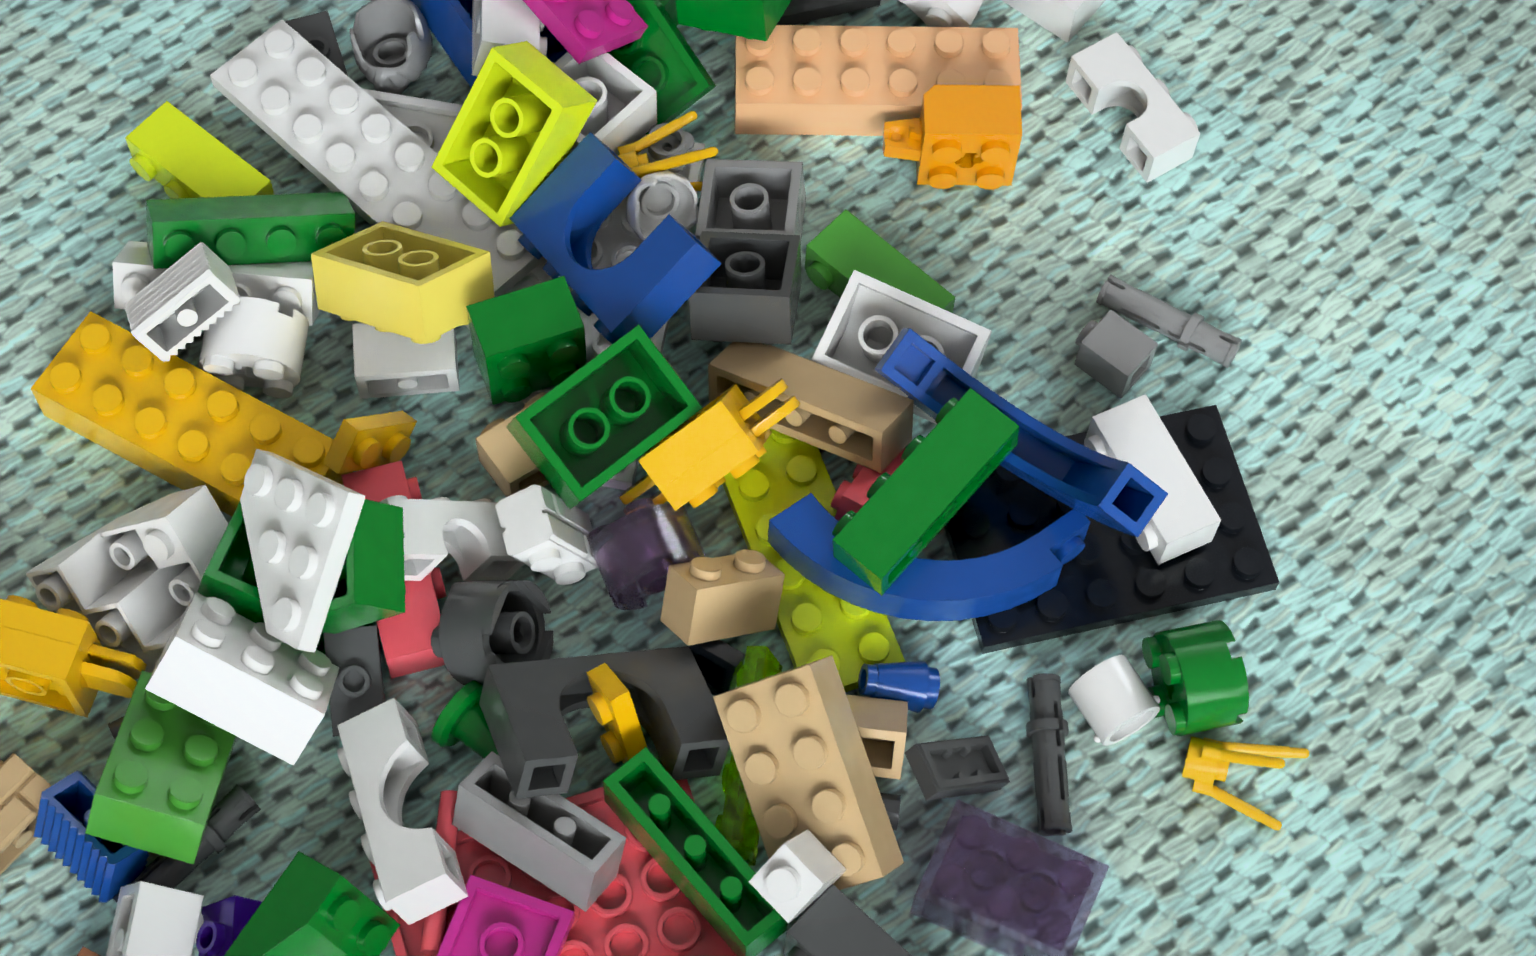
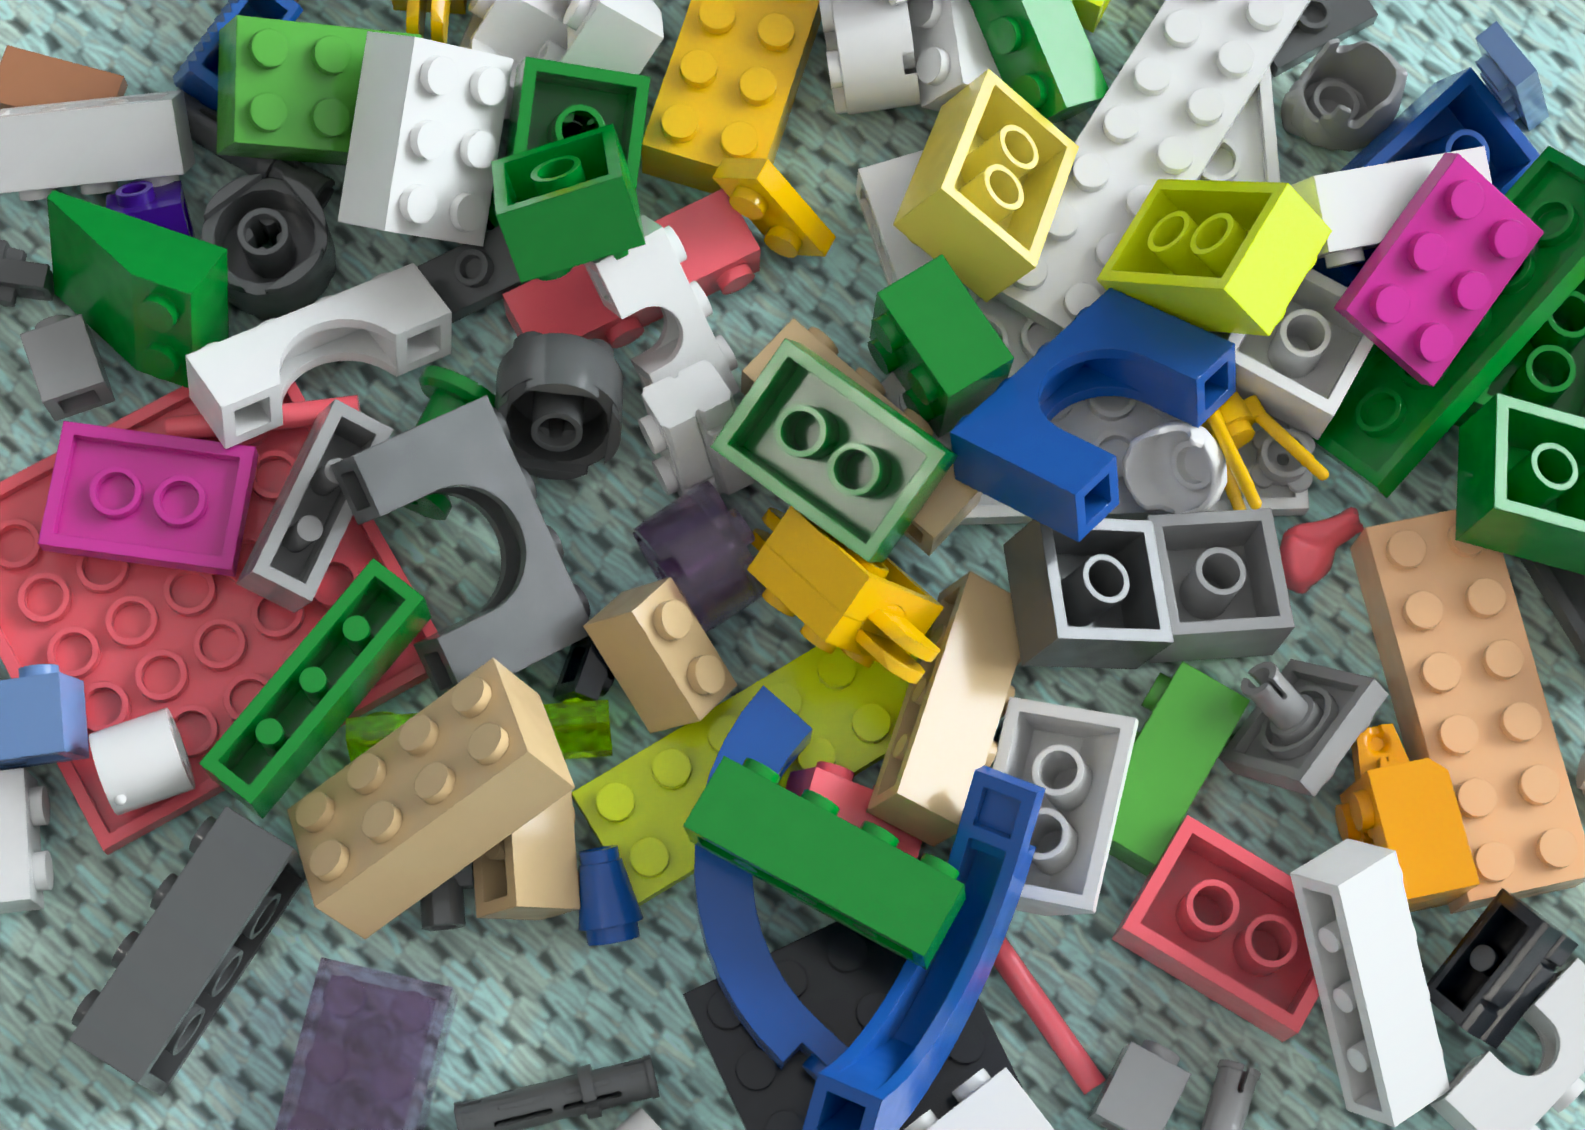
camera: 75 degrees right, 10 degrees up
white plate [240,449,366,653] -> none
yellow plate [586,663,648,764] -> none
white brick [749,829,847,923] -> none
dark grey plate [905,735,1010,801] -> none
none -> dark grey brick [200,174,336,321]
none -> coral bar [994,937,1106,1095]
none -> coral brick [1112,815,1319,1042]
none -> light grey plate [1218,659,1389,797]
none -> coral animal [1280,507,1364,594]
none -> white brick [1290,838,1450,1127]
none -> black brick [1427,888,1578,1049]

